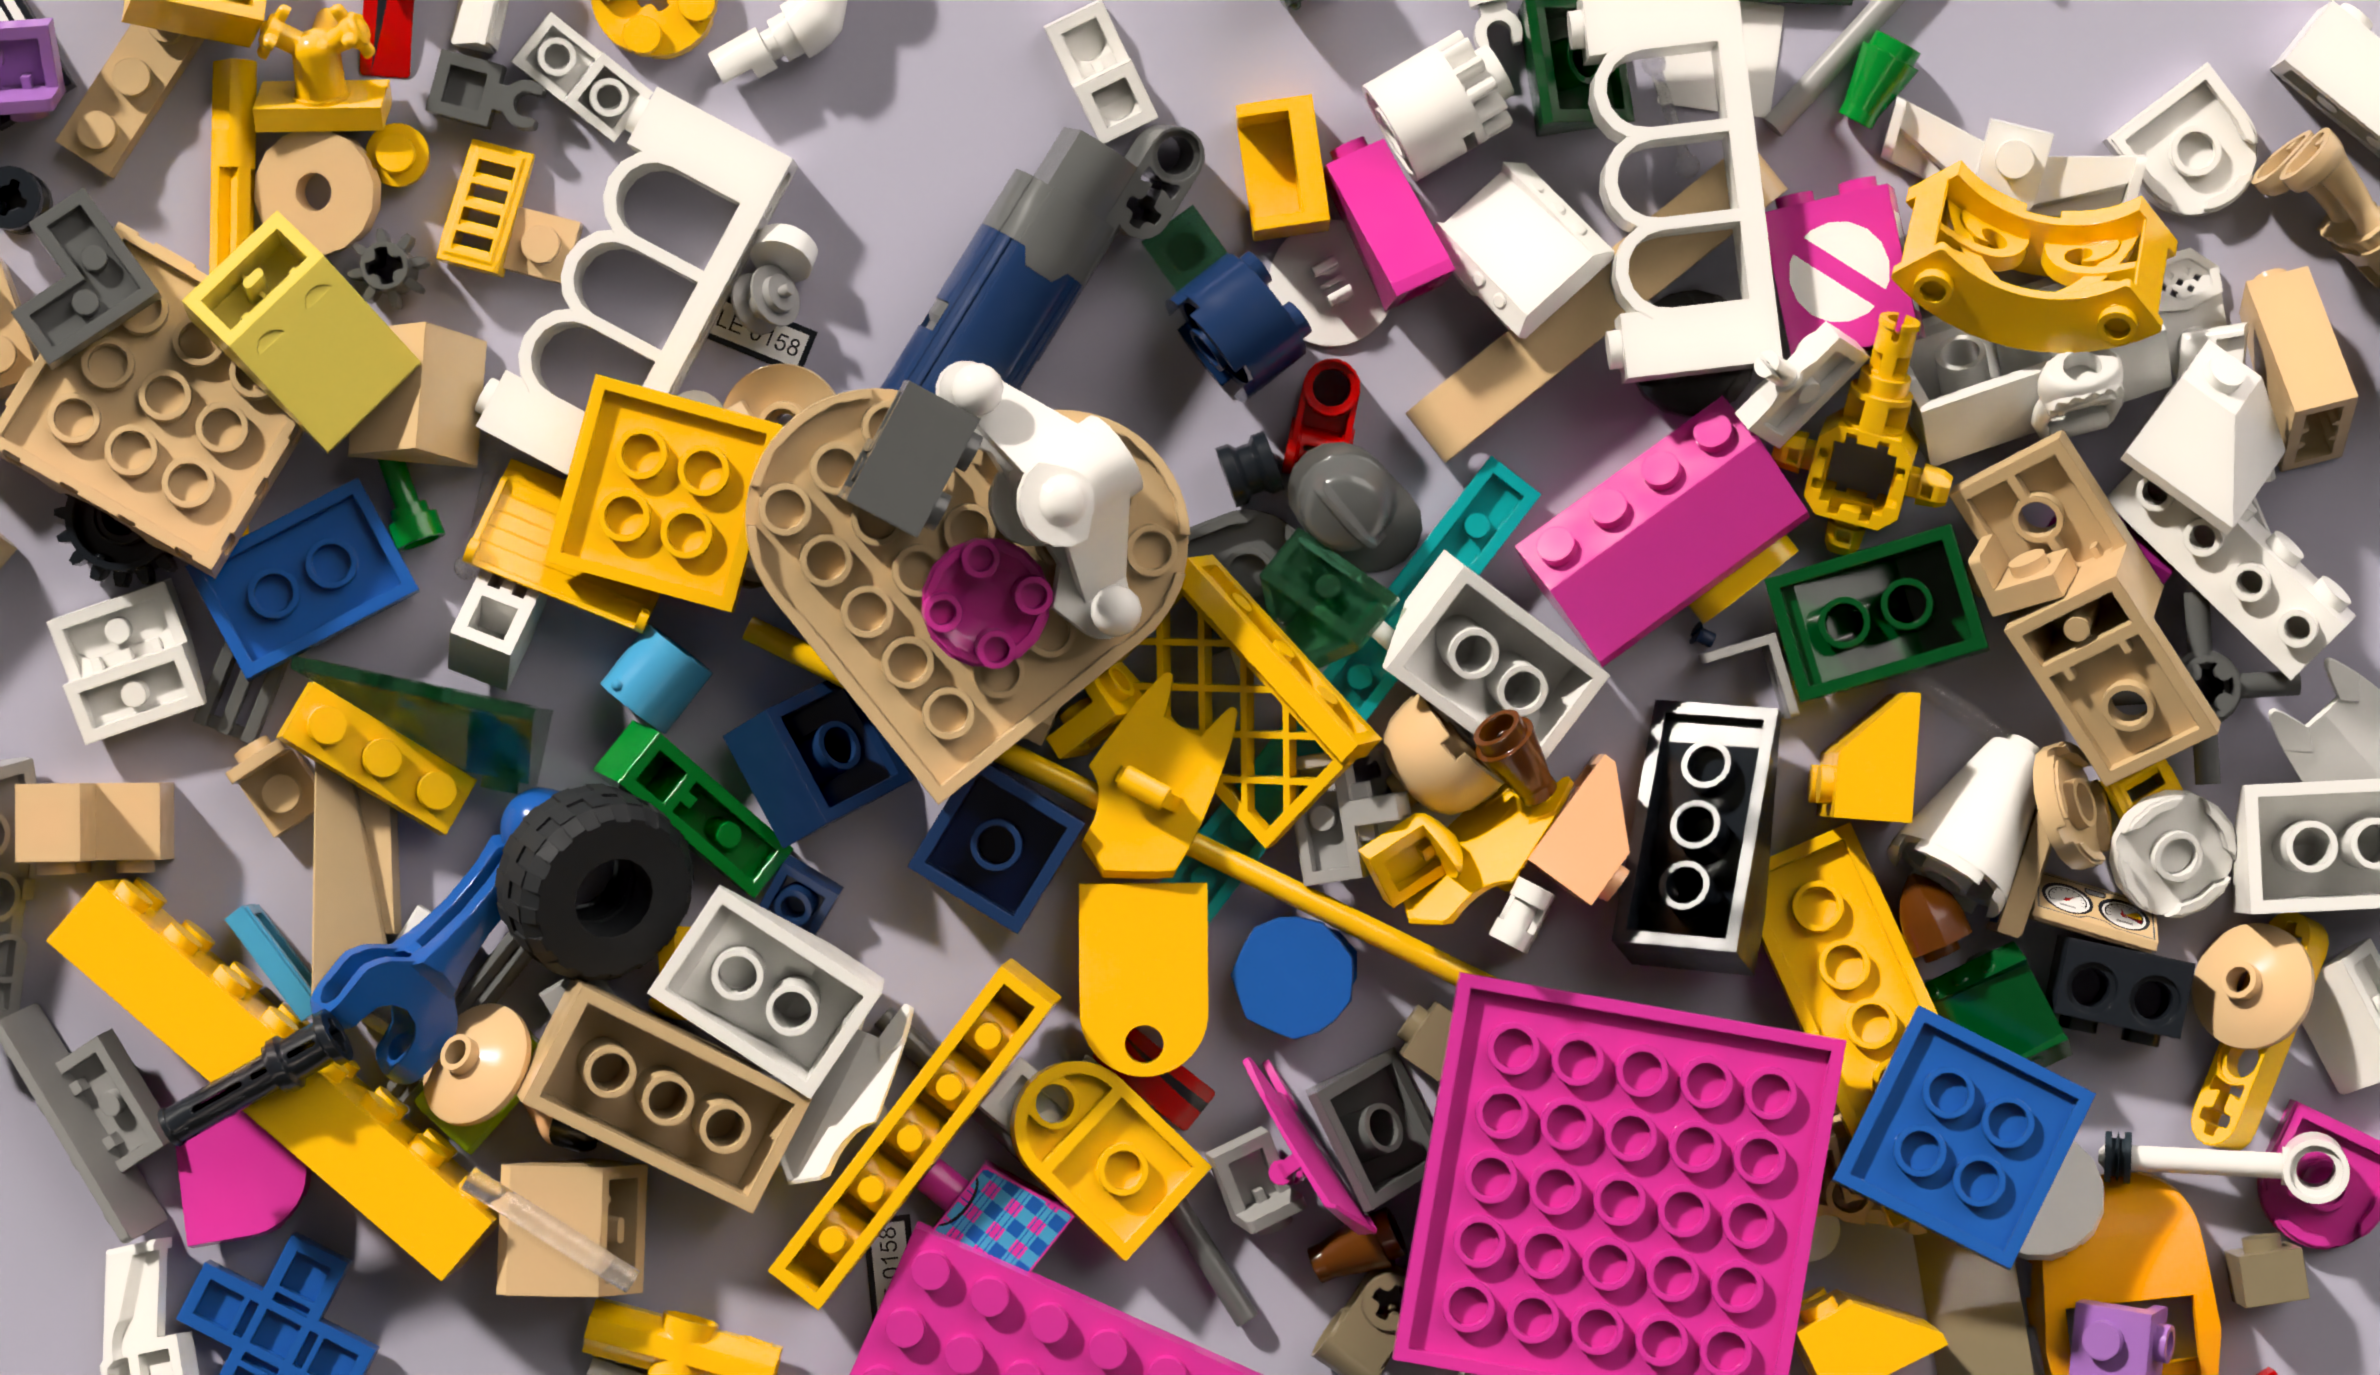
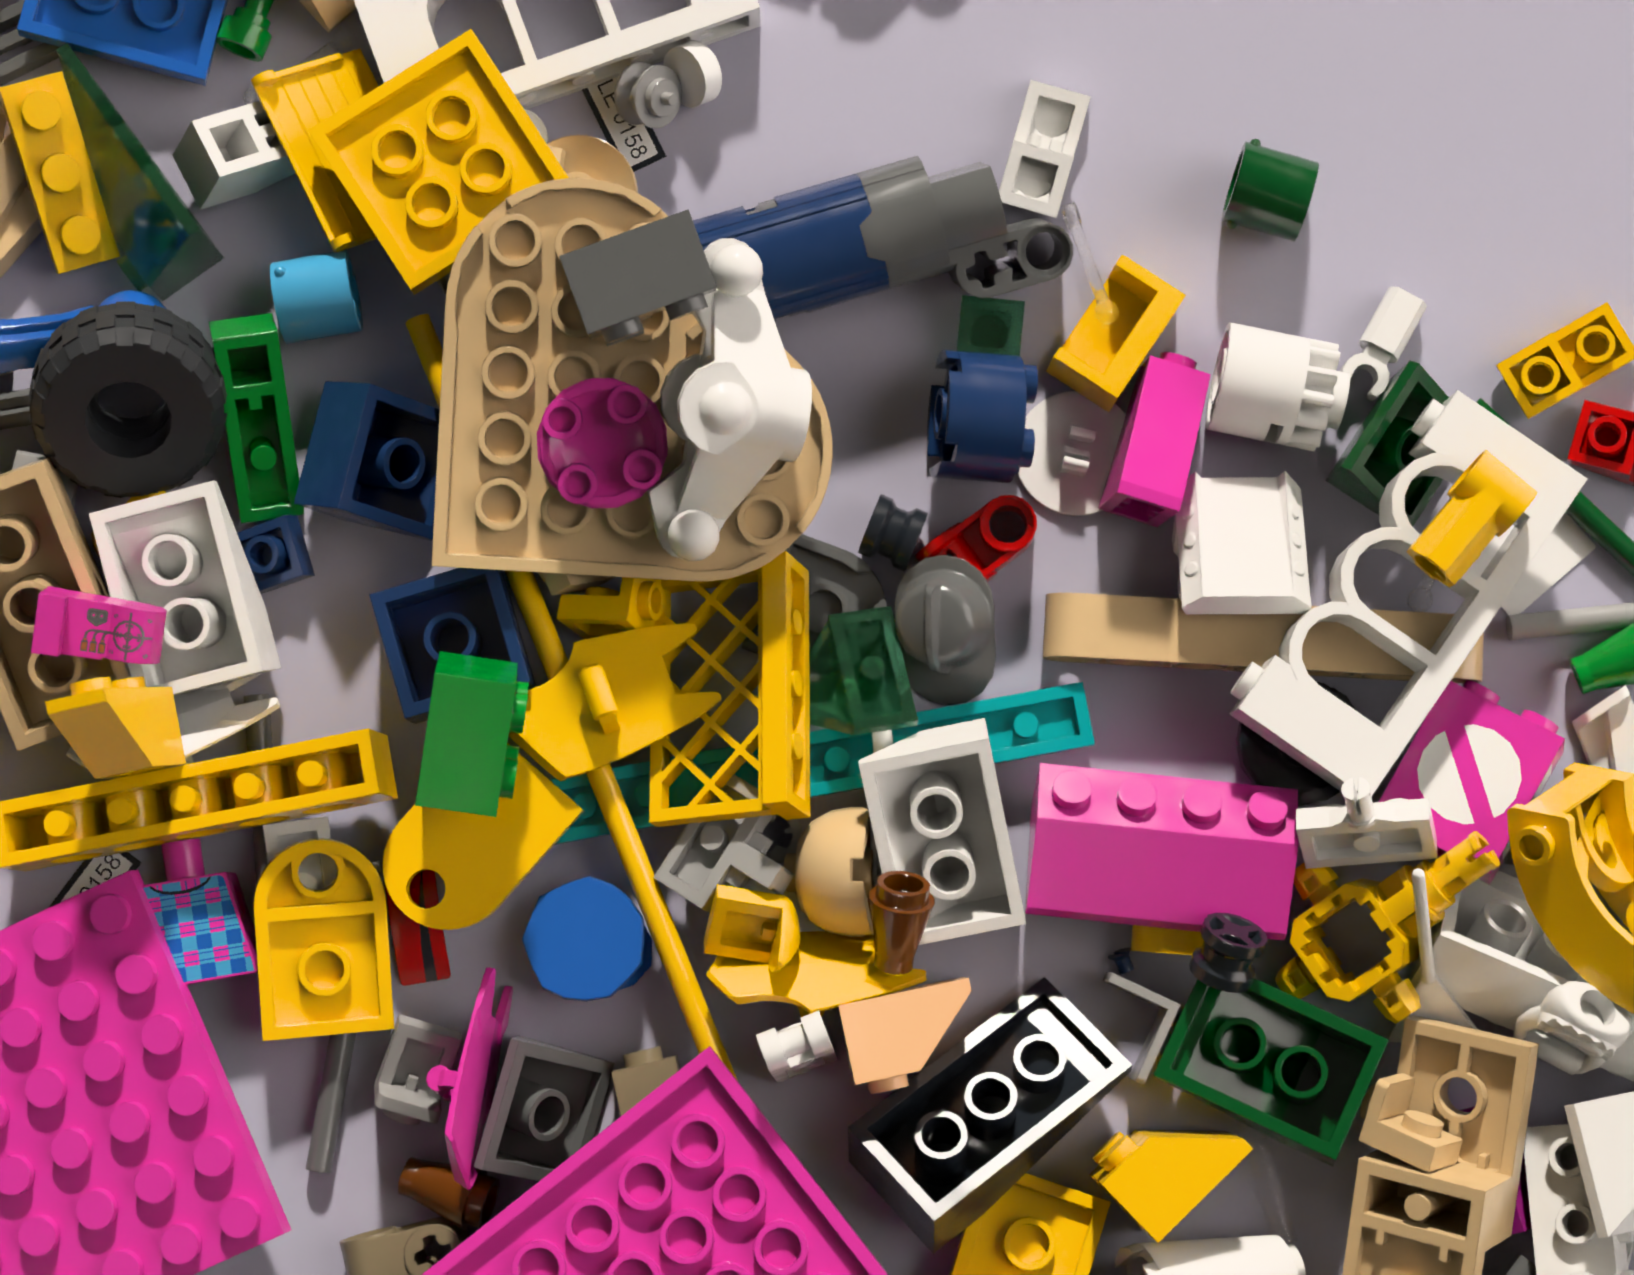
camera: 40 degrees right, 5 degrees down
none -> dark pink leg [31,586,167,664]
none -> yellow slope [45,677,186,779]
none -> green brick [415,651,529,817]
none -> clear hinge [1061,202,1119,324]
none -> black wheel [1189,913,1268,993]
none -> white piece [1387,868,1478,1042]
none -> yellow piece [1406,450,1537,588]

